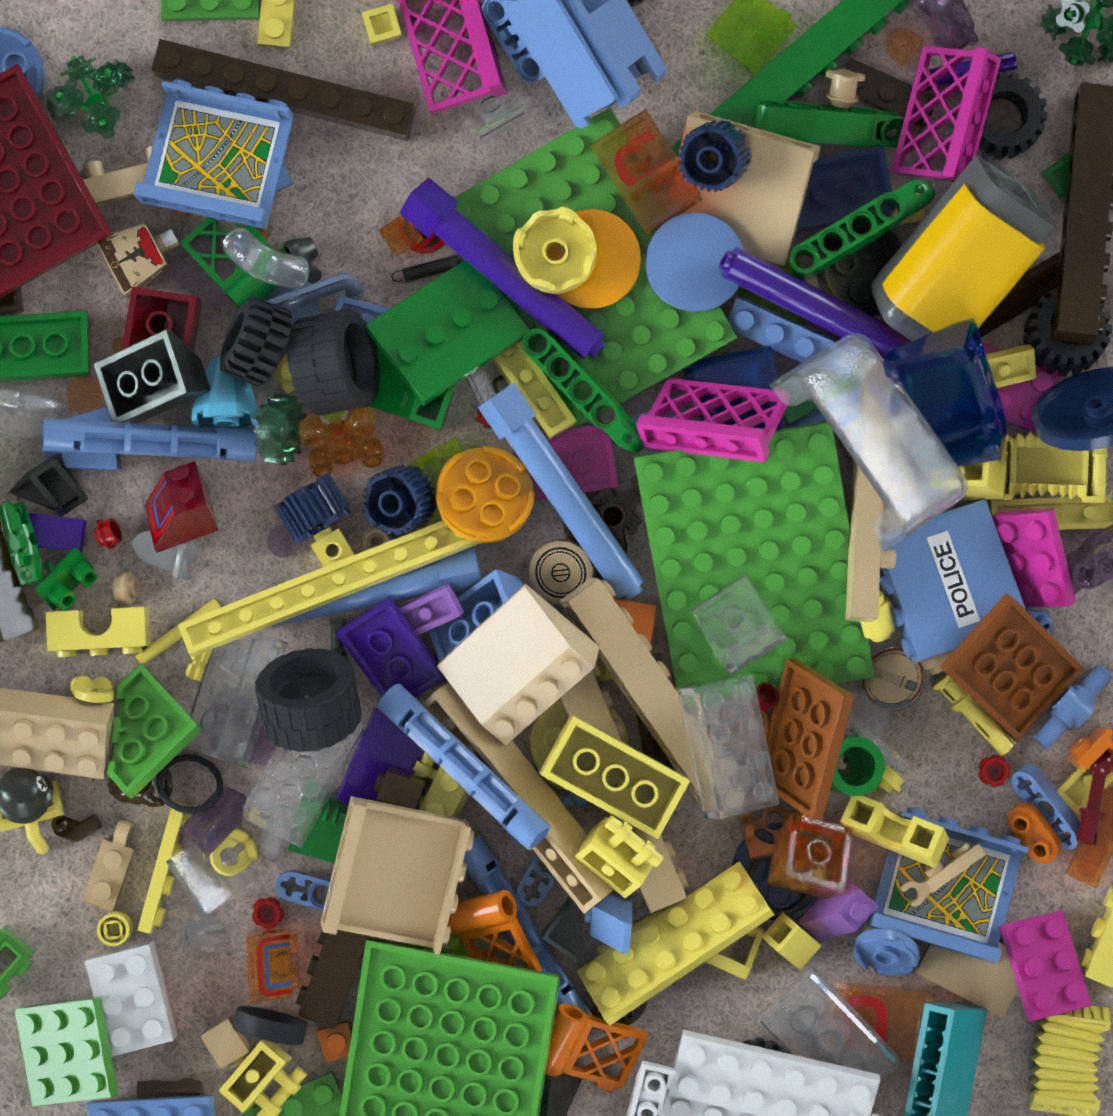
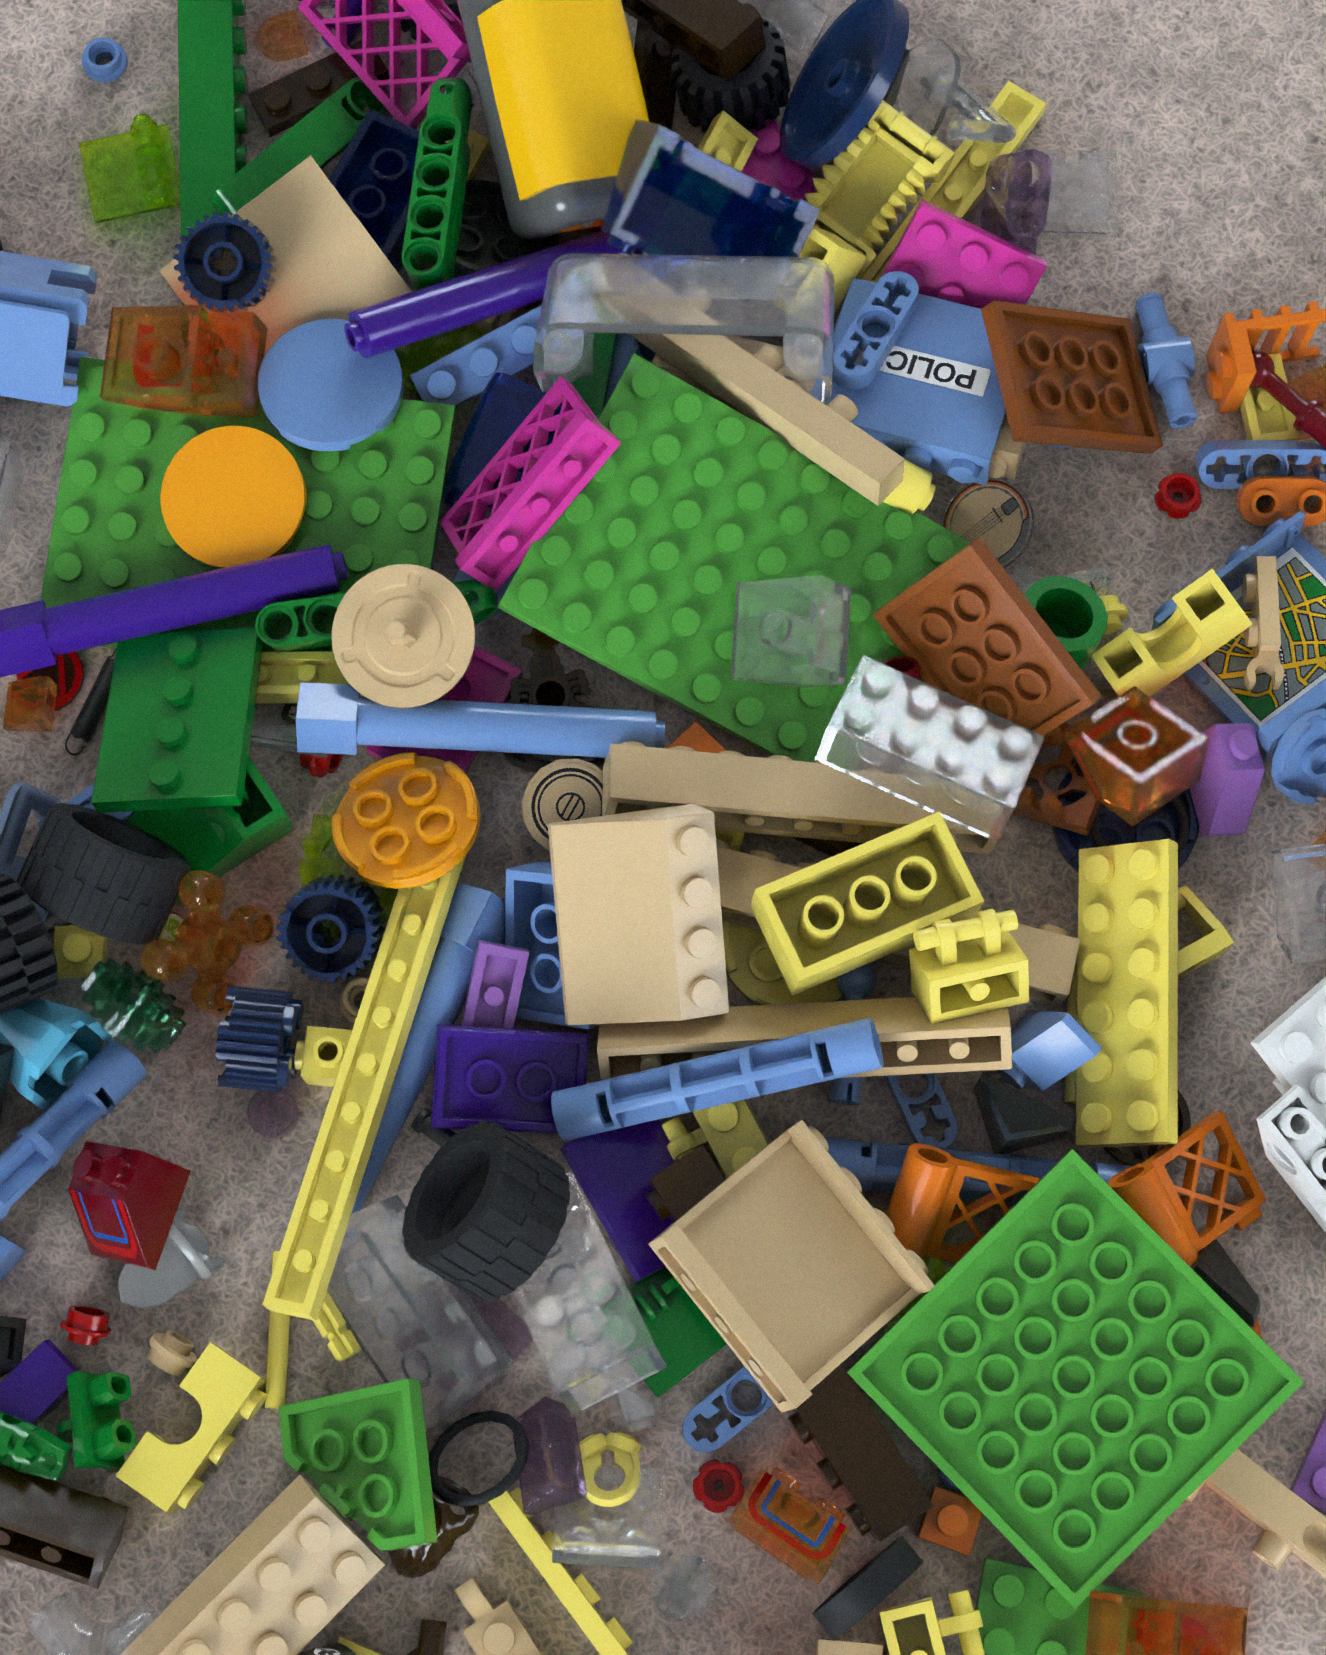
camera: 50 degrees left, 15 degrees down
light yellow piece [70,675,114,703] -> none
light yellow plate [513,207,597,294] -> none
light yellow brick [762,912,822,971] -> none
tan brick [826,68,865,108] -> none
light yellow pin [932,673,1016,756] -> none
none -> tan piece [332,564,475,708]
none -> medium blue beam [832,271,919,390]

